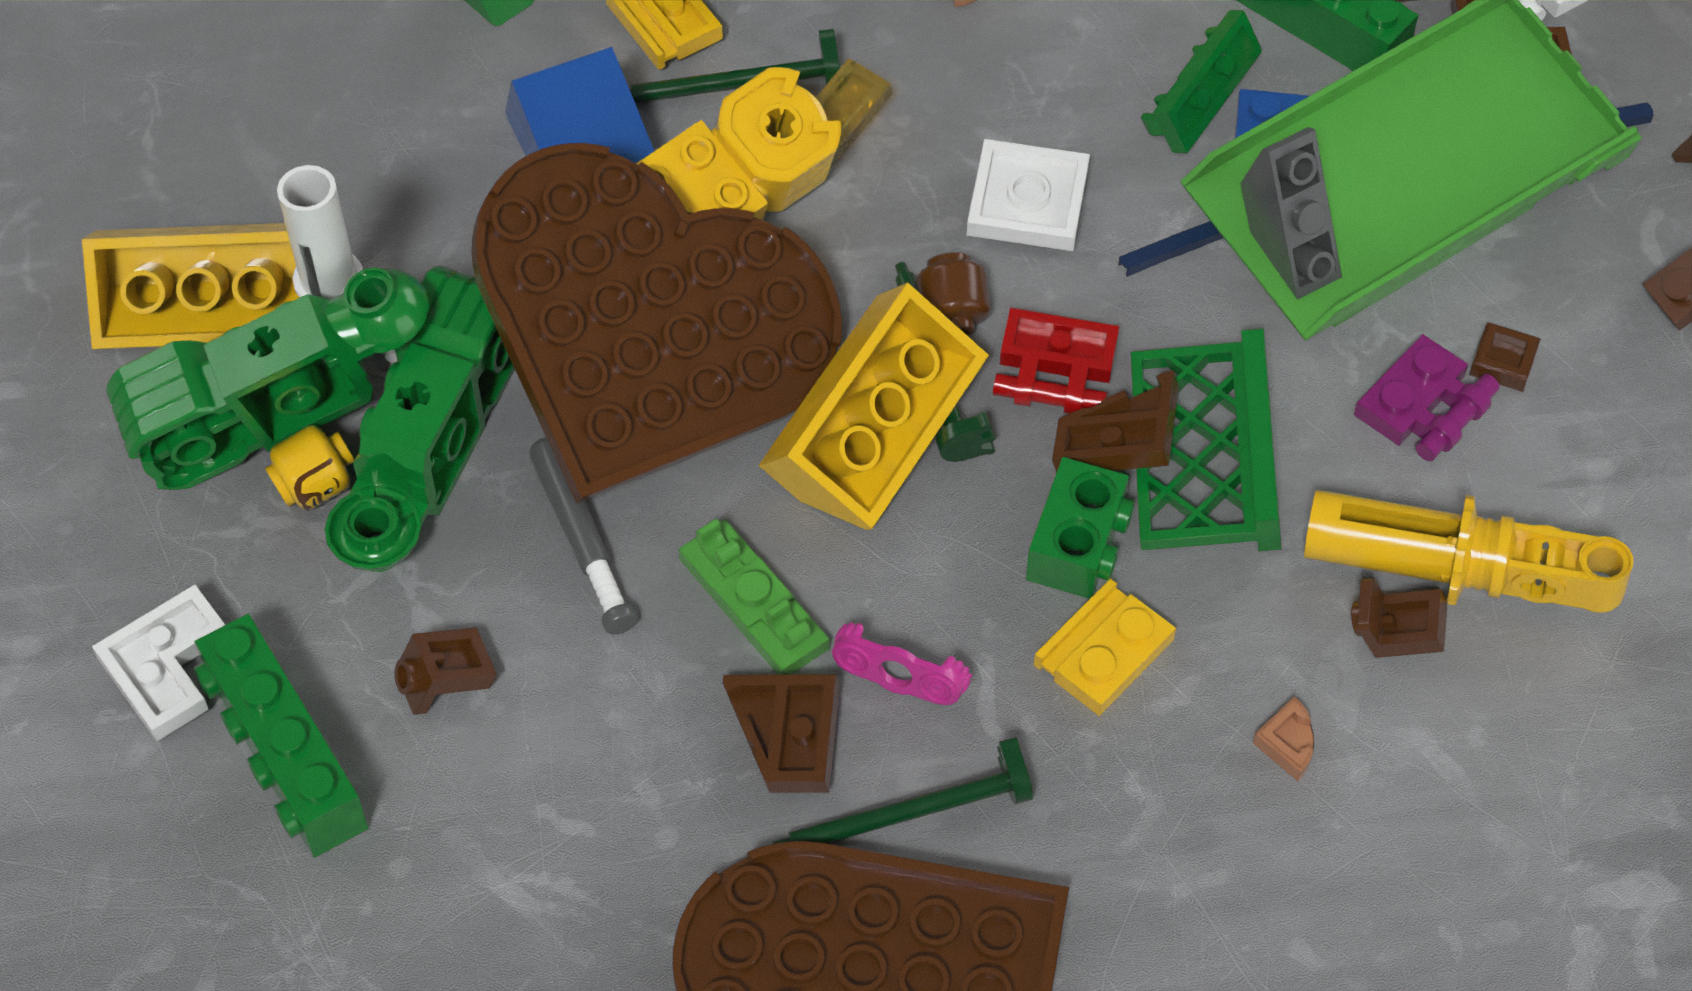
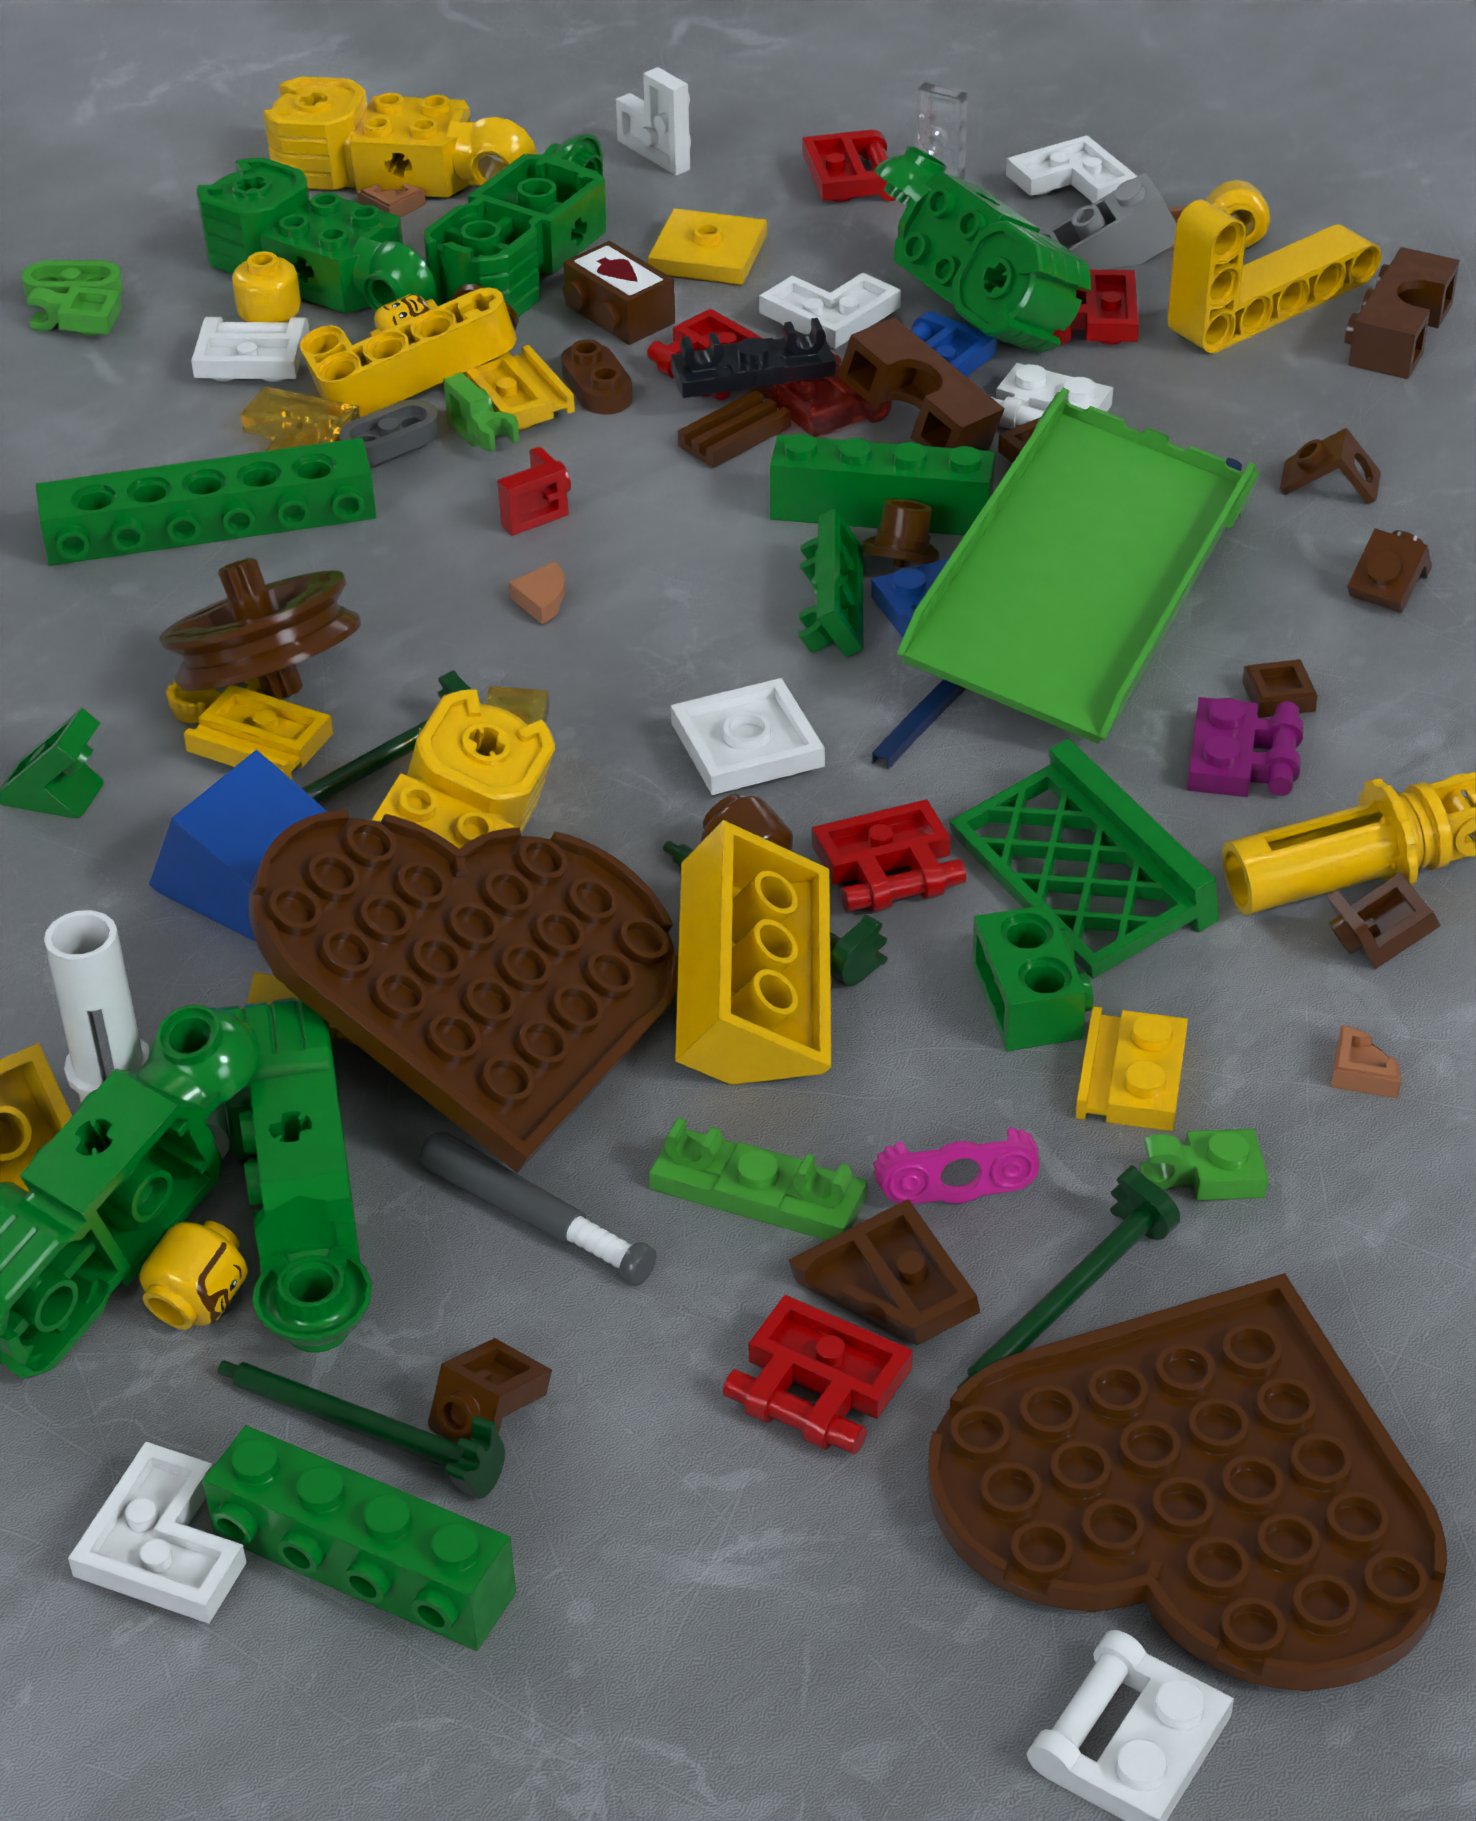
camera: 30 degrees left, 15 degrees down
reddish brown wing [1052,371,1179,473] -> none
dark grey slope [1240,127,1342,300] -> none
none -> dark green piece [218,1360,505,1499]
none -> red plate [723,1294,913,1455]
none -> reddish brown piece [862,499,939,567]
none -> bright green plate [1140,1128,1269,1201]

